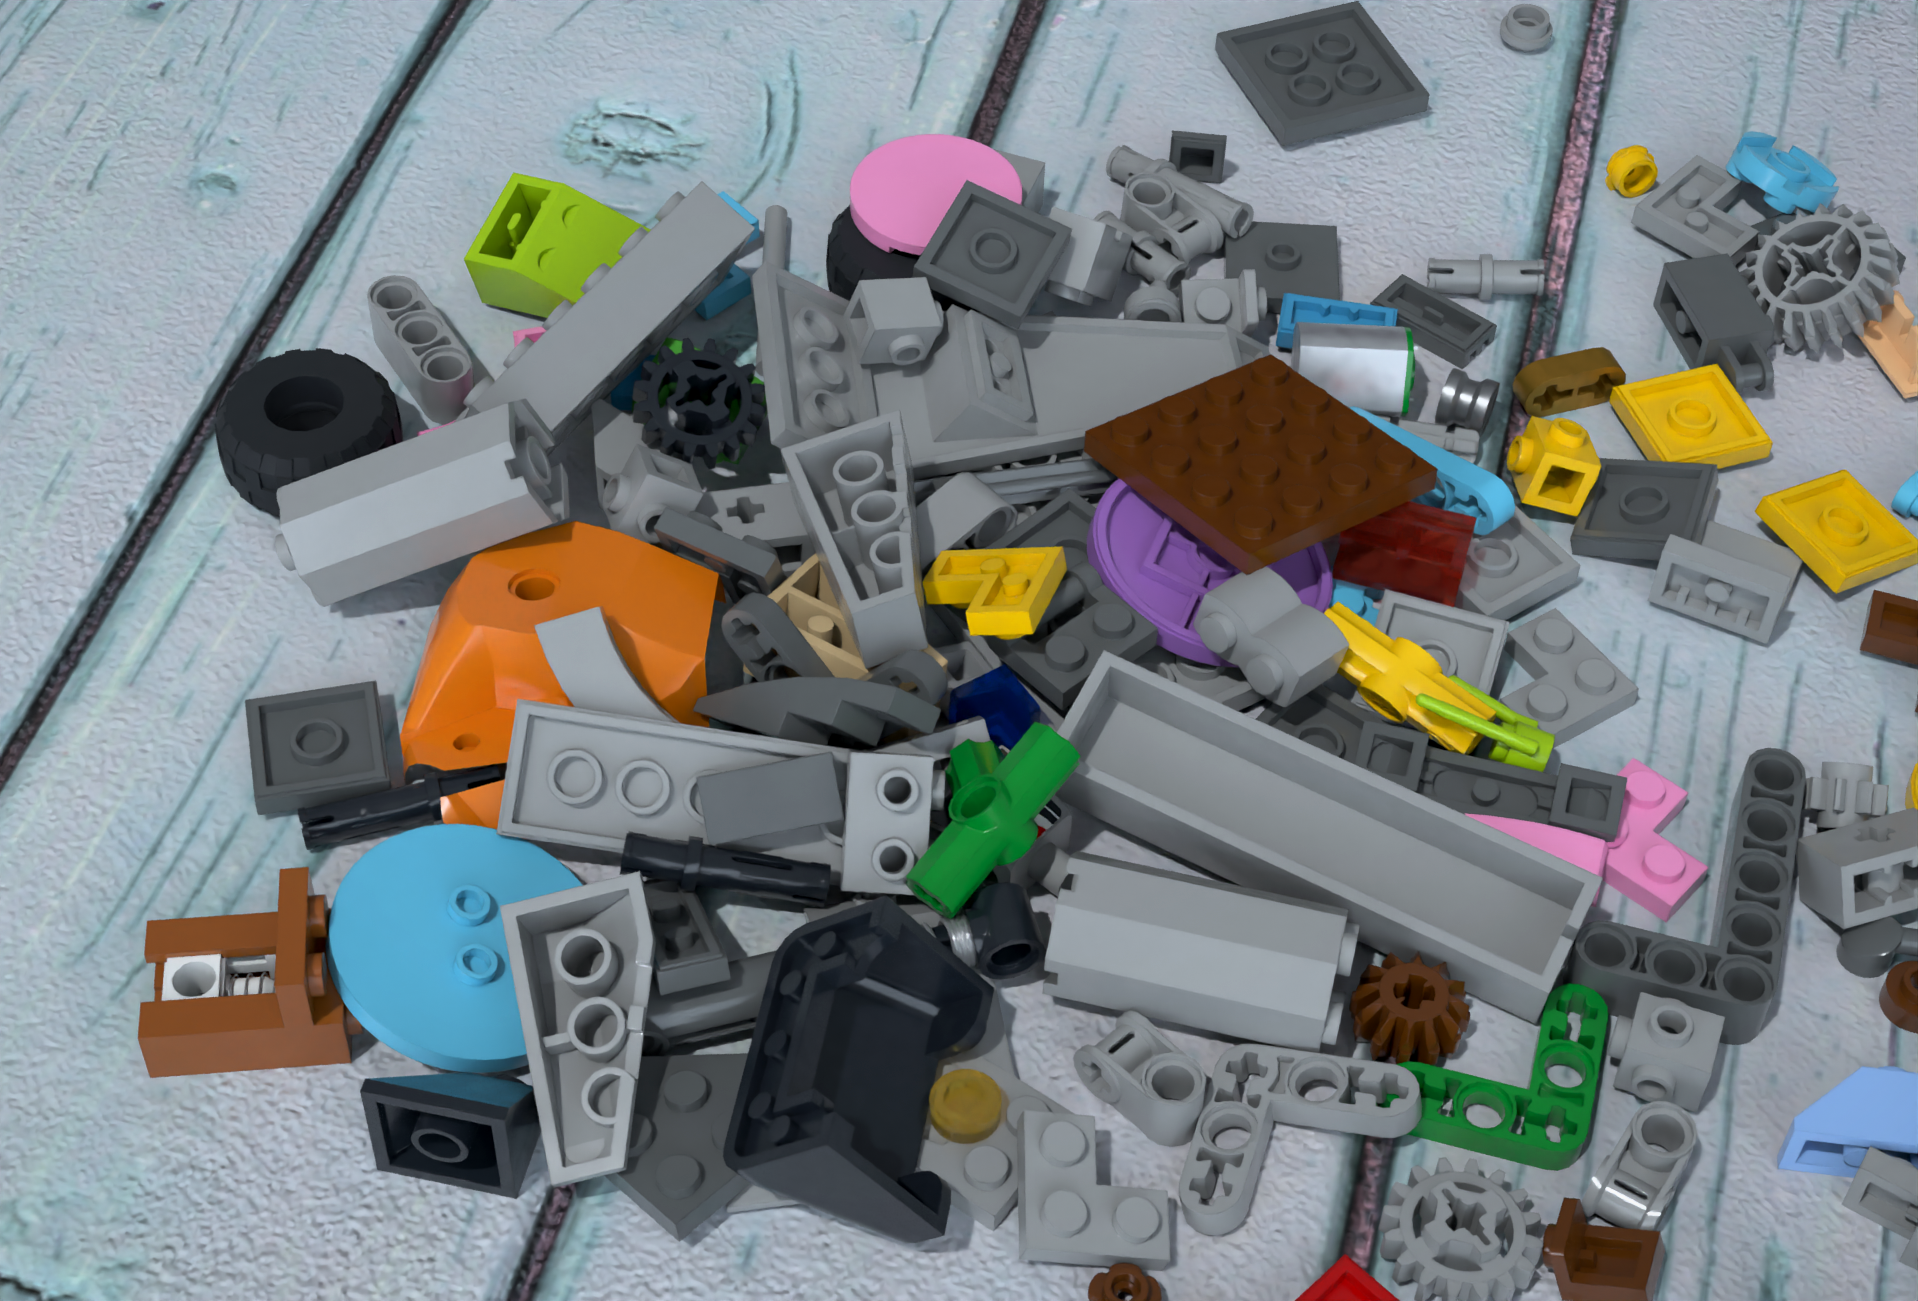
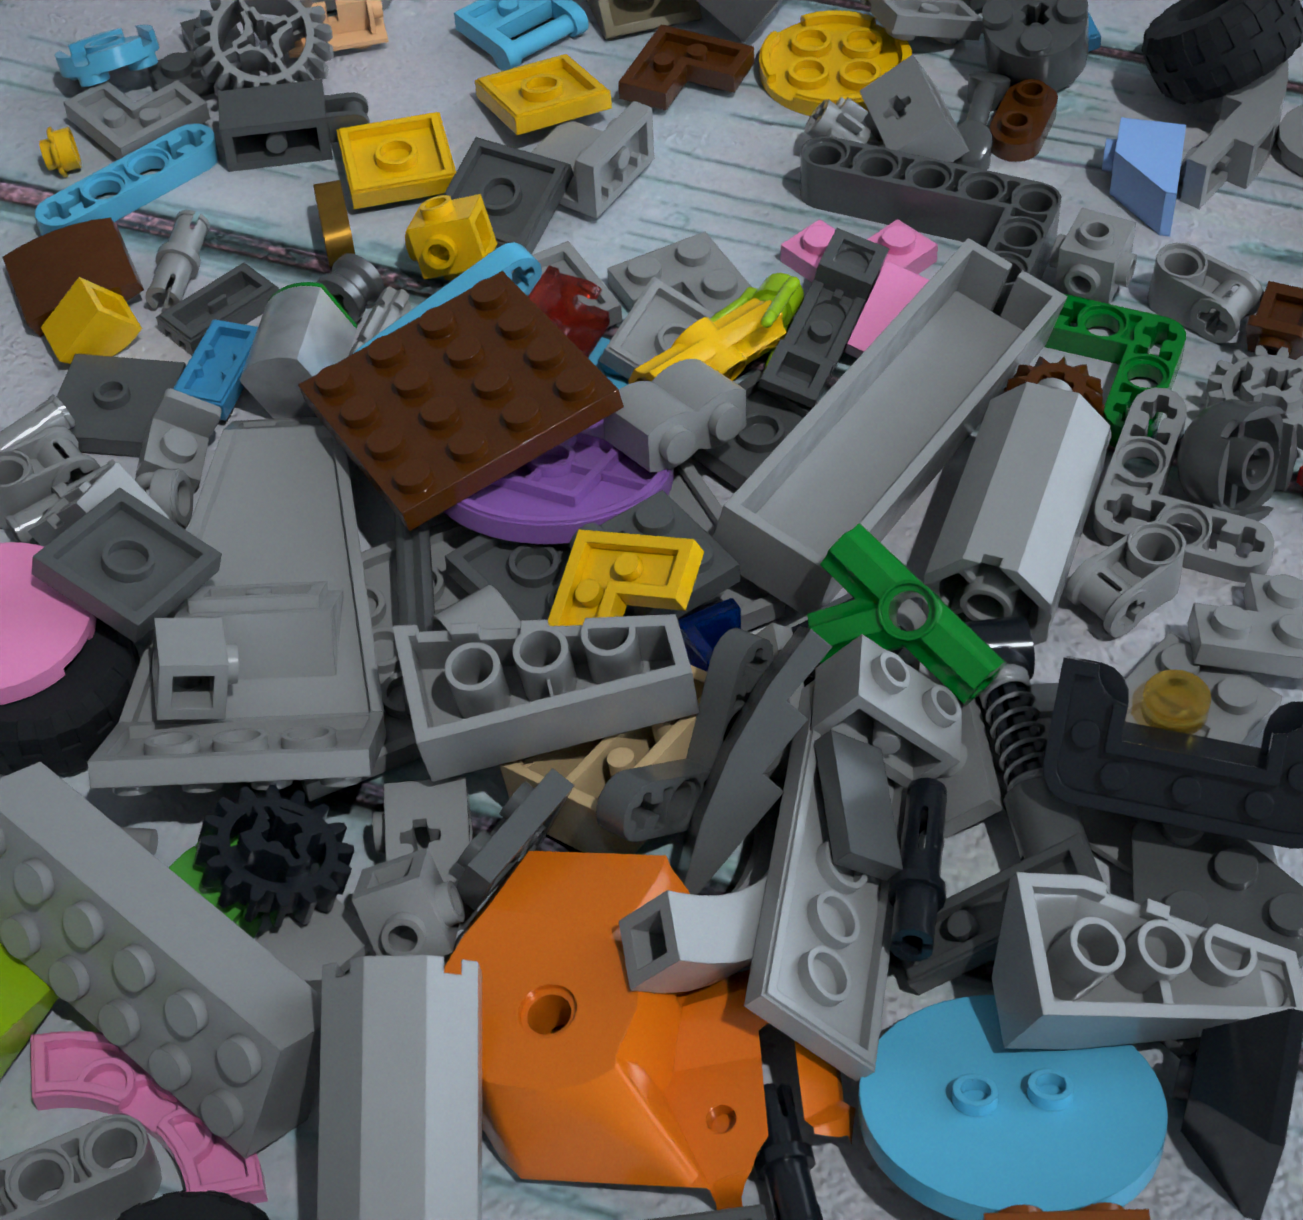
camera: 80 degrees left, 0 degrees up
none -> reddish brown slope [2,218,144,337]
none -> medium azure beam [35,123,219,236]
none -> yellow brick [41,277,142,364]
none -> dark grey cylinder [1177,399,1297,521]

